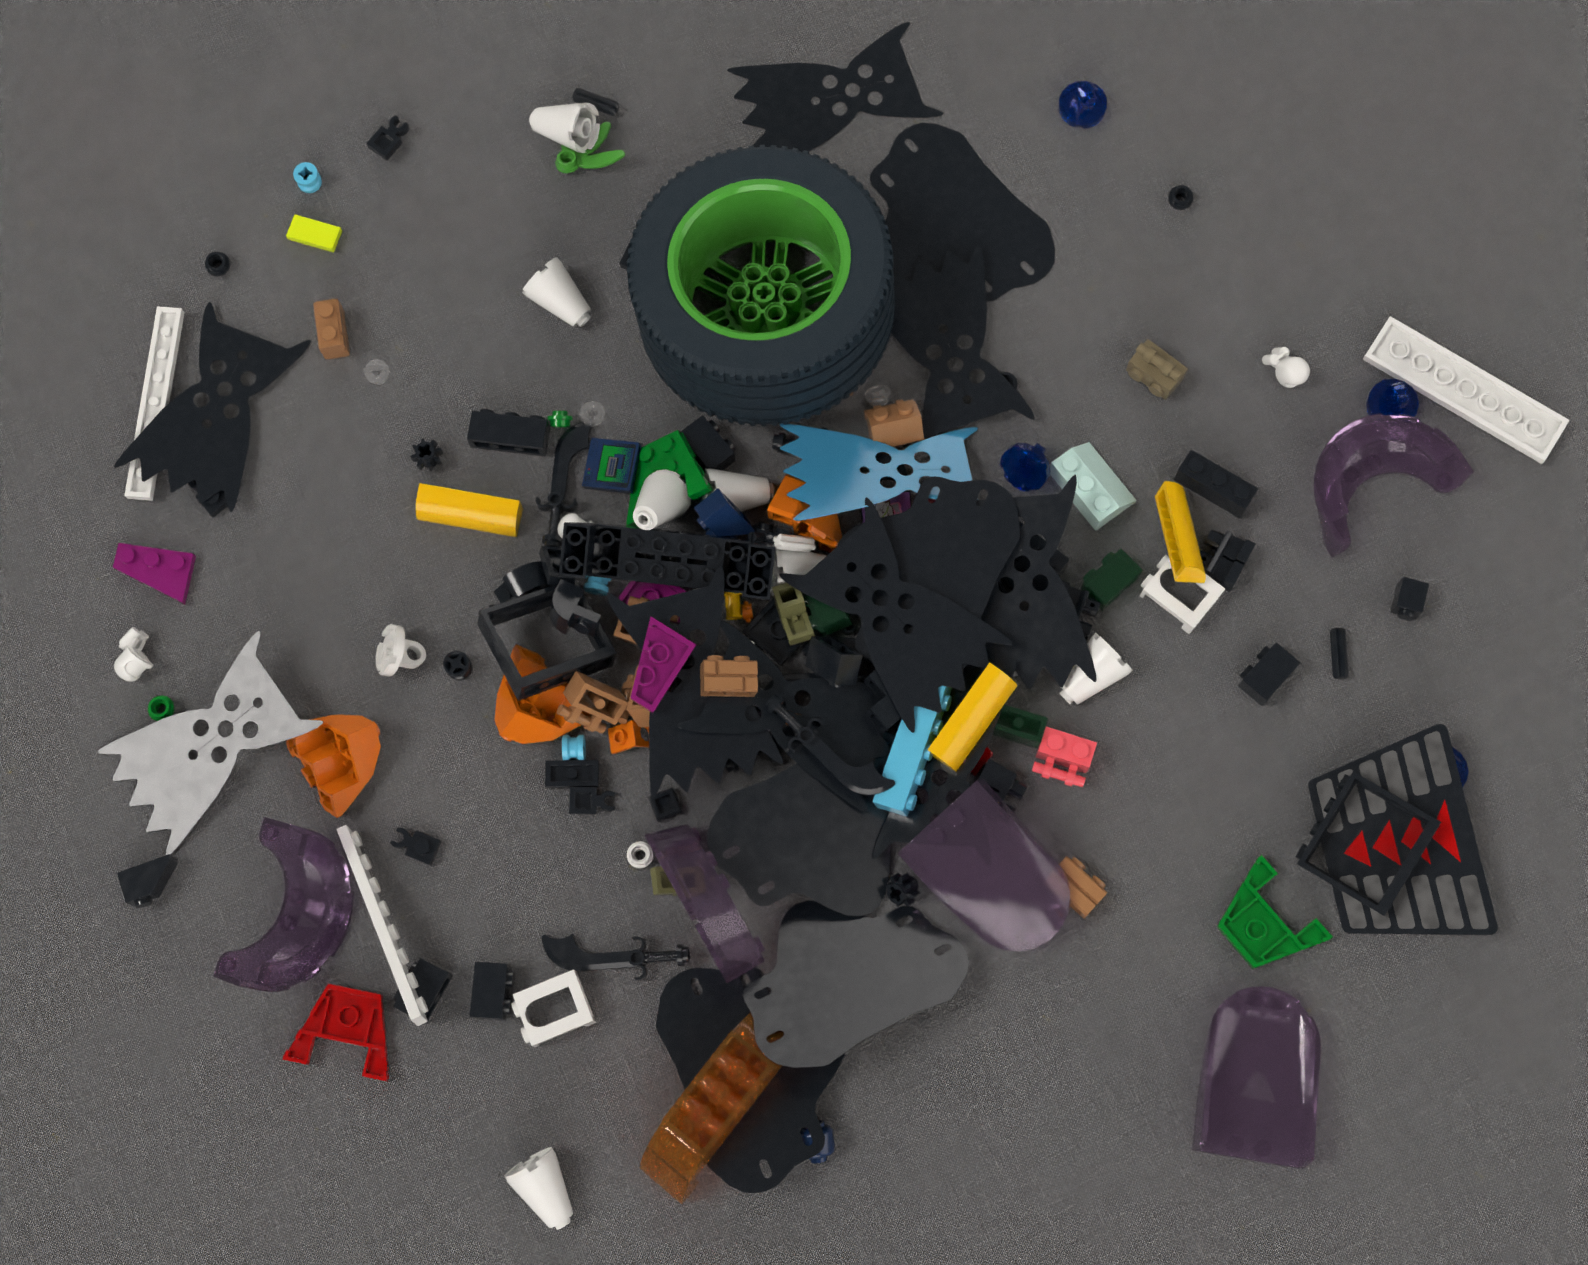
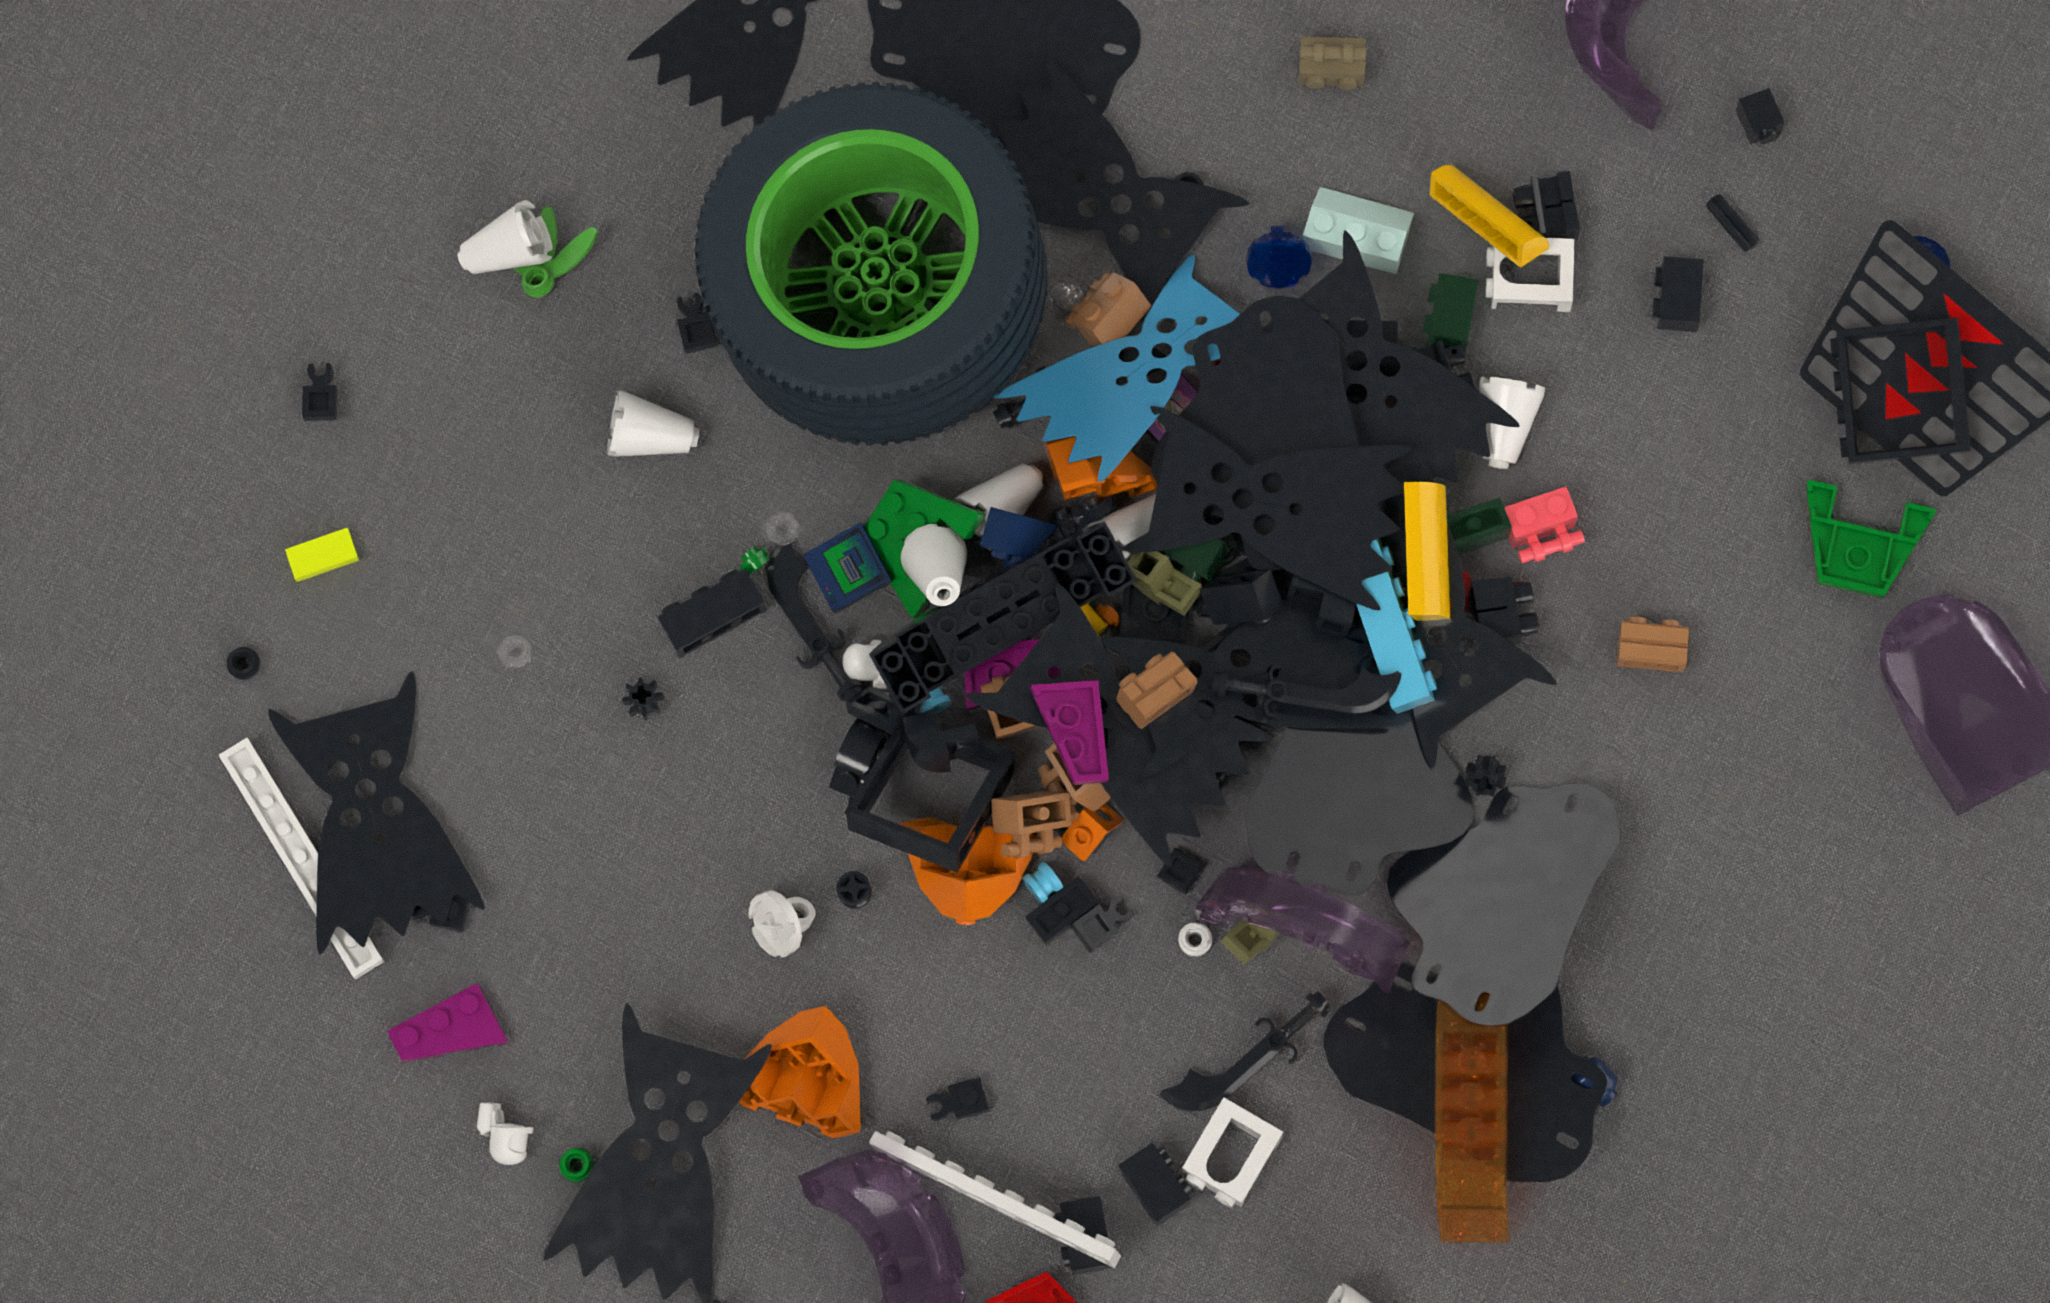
camera: 35 degrees left, 0 degrees up
medium azure wheel [293,162,322,193] -> none
medium nougat brick [313,299,350,359] -> none
yellow brick [416,483,523,537] -> none
black axle [572,88,619,116] -> none
black brick [681,415,736,471] -> none
white axle [773,534,816,552] -> none
clear purple windscreen [898,779,1070,951] -> none
black brick [1173,450,1259,519] -> none

